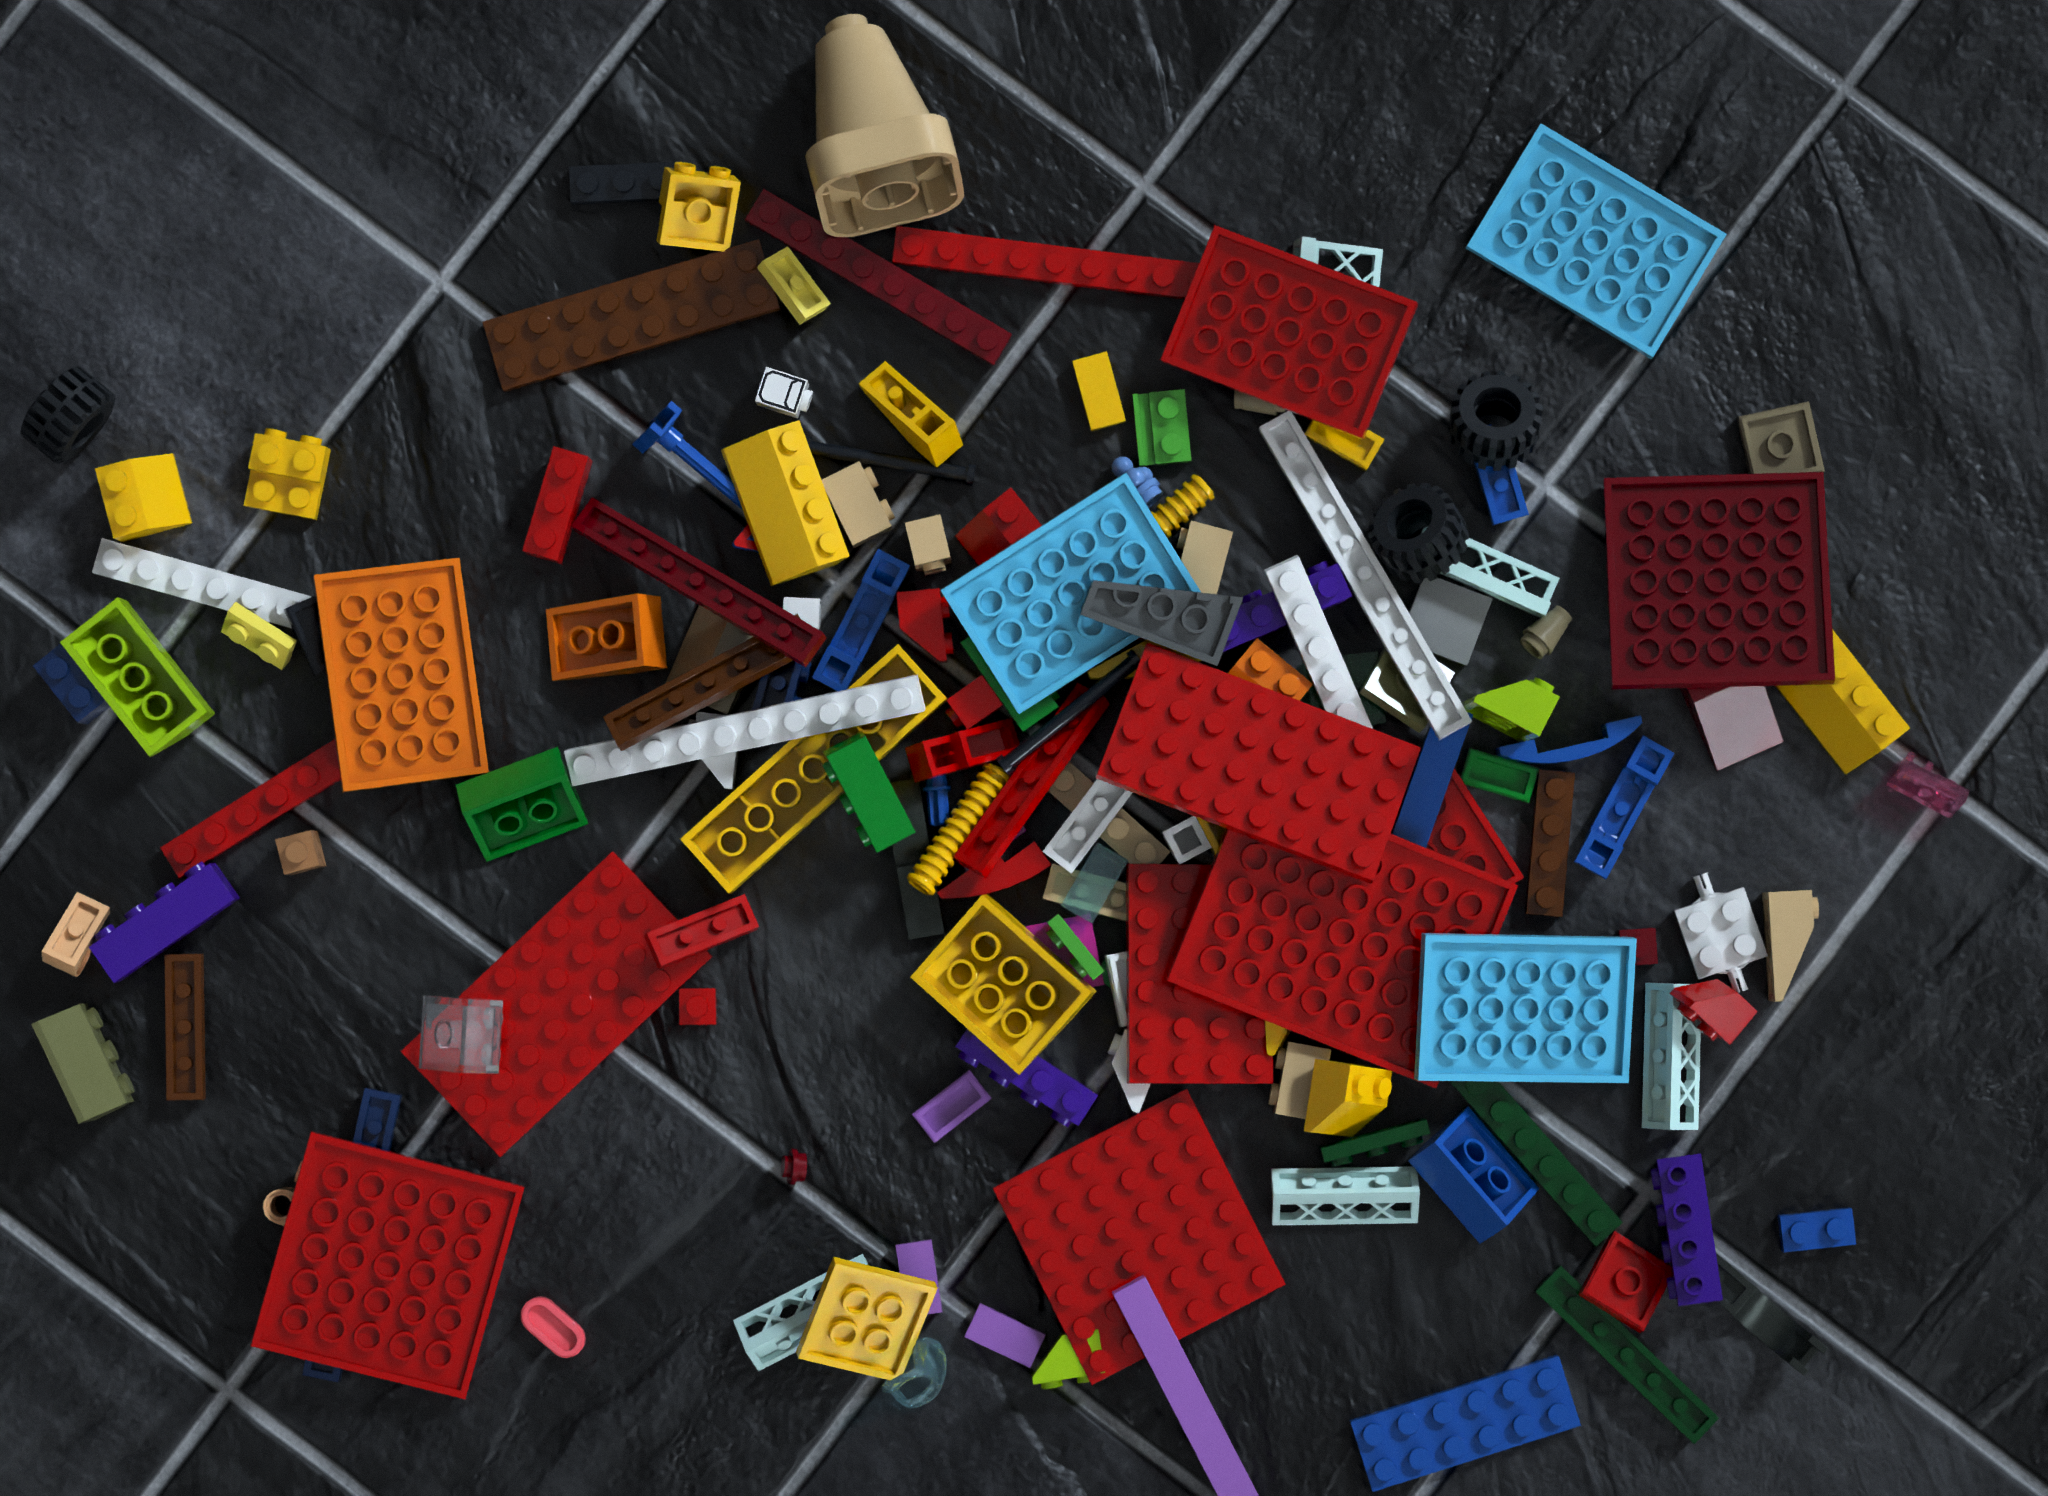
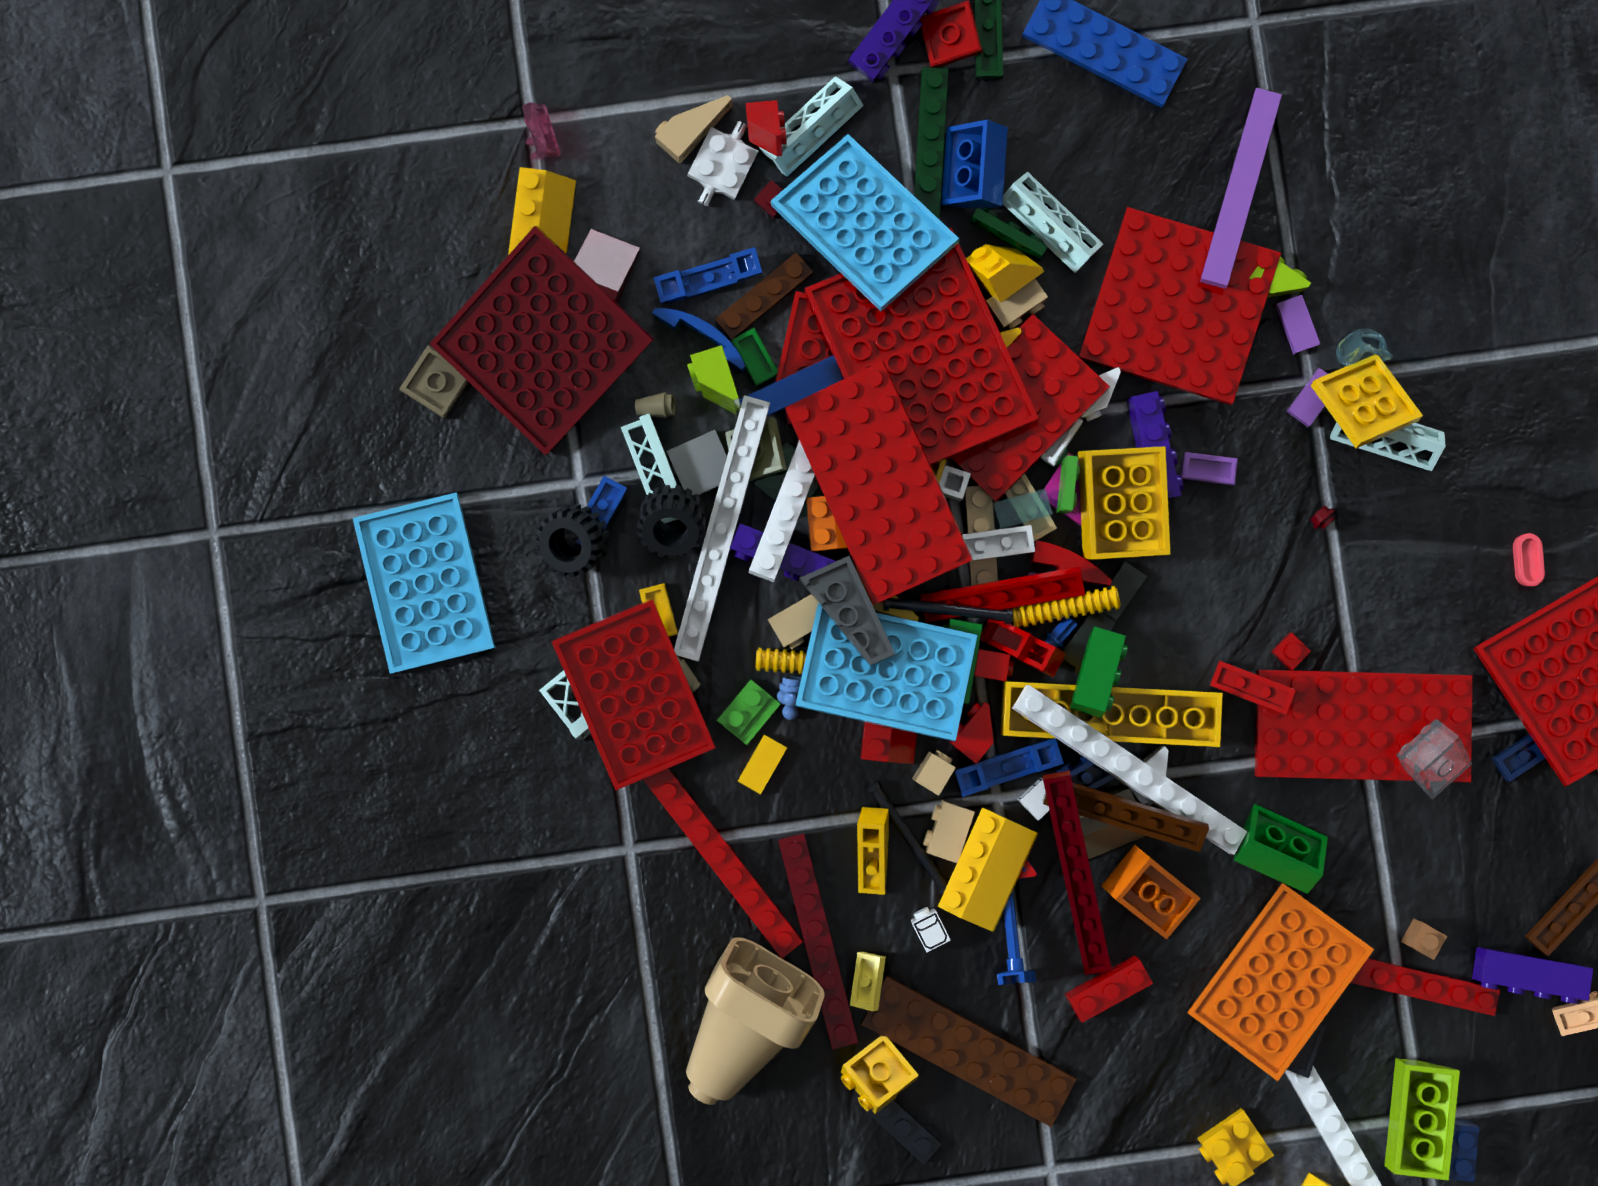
camera: 135 degrees left, 0 degrees up
light yellow plate [221,602,297,670] -> none

